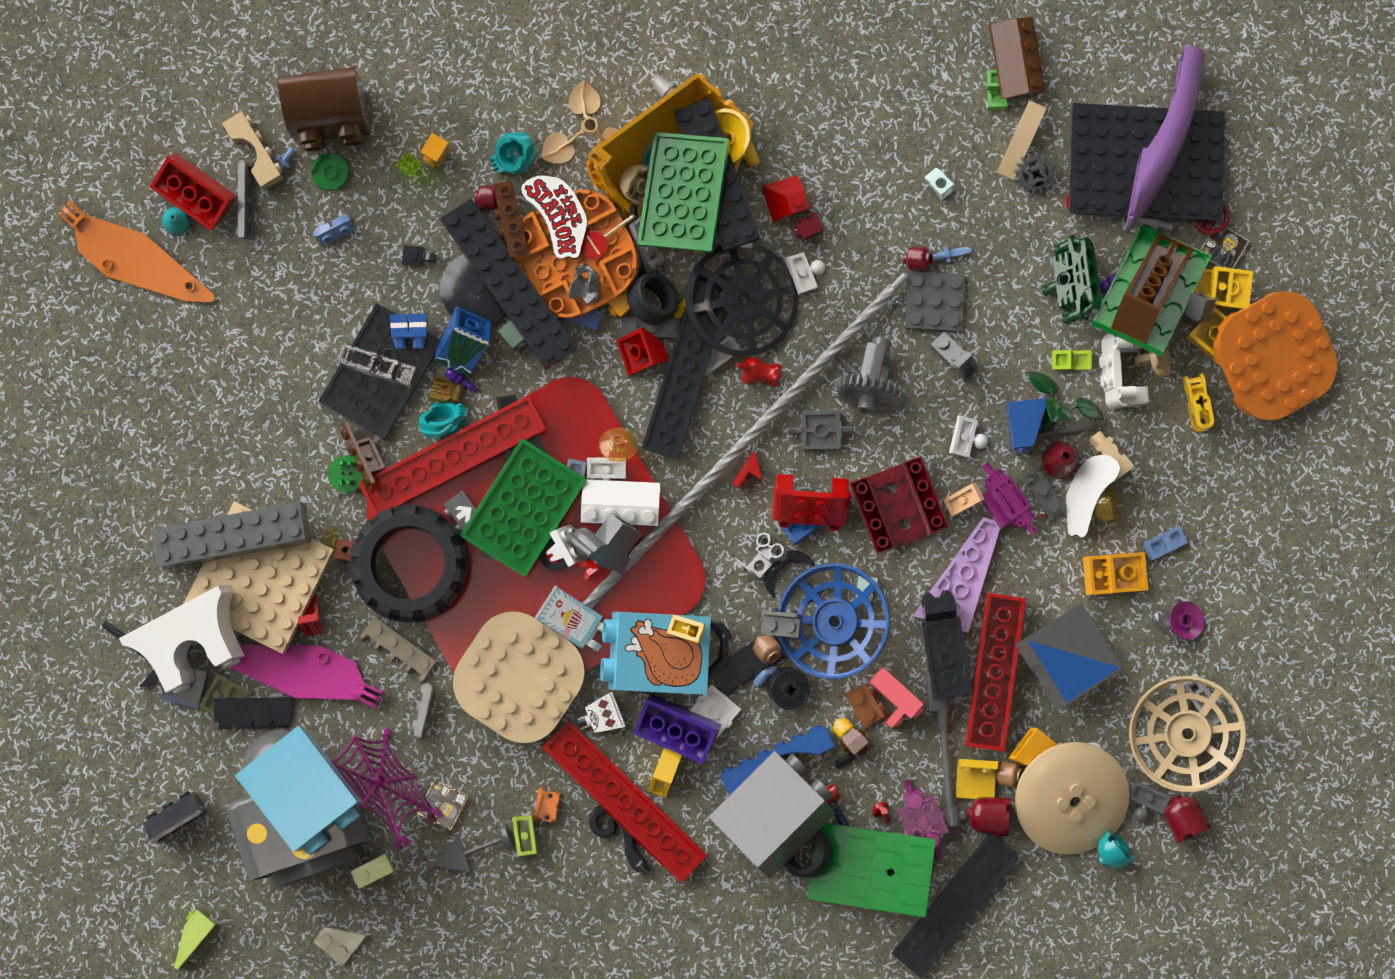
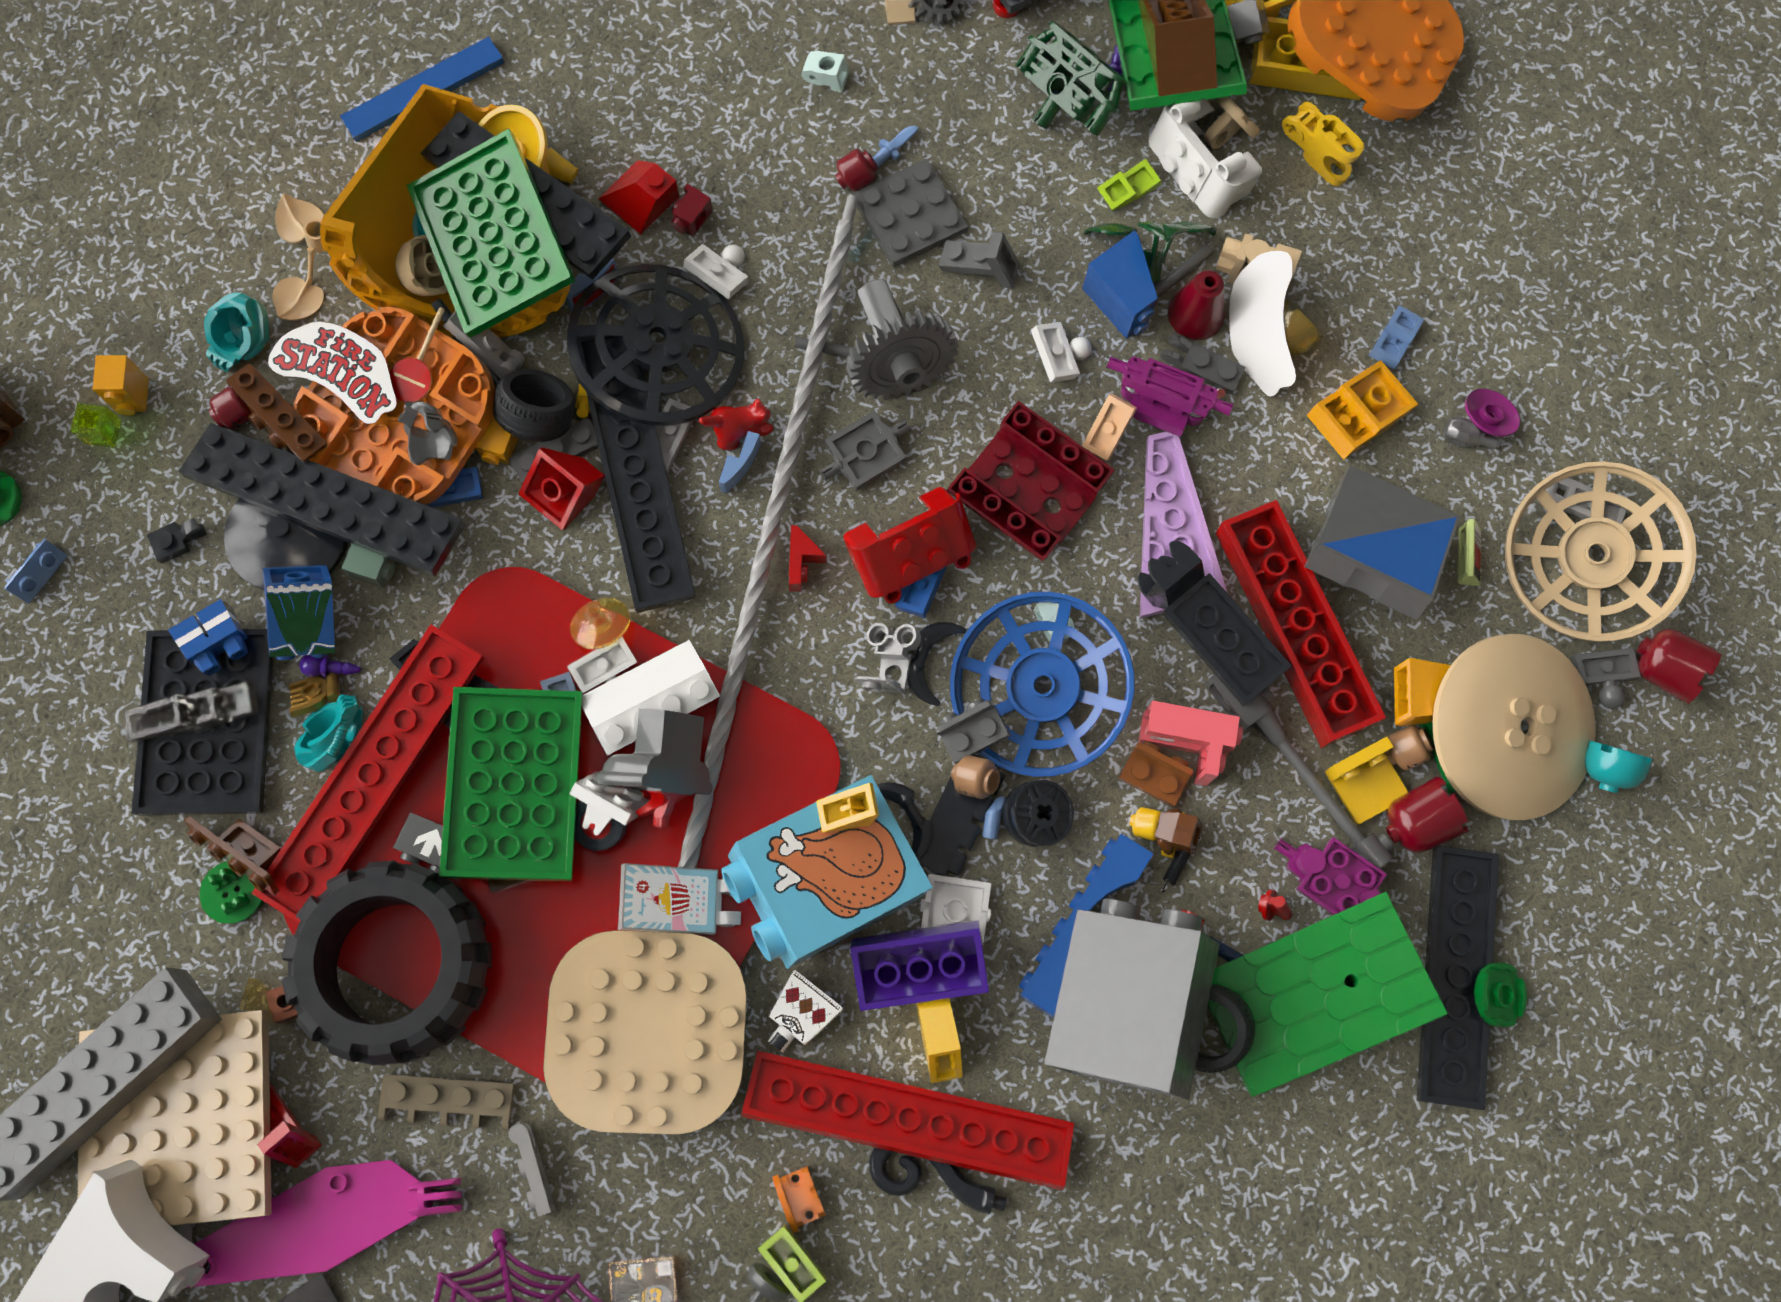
camera: 35 degrees left, 10 degrees down
none -> blue tile [340,36,504,142]
none -> medium blue slope [719,431,761,493]
none -> yellowish green slope [1458,519,1481,586]
none -> green tile [1474,963,1527,1027]

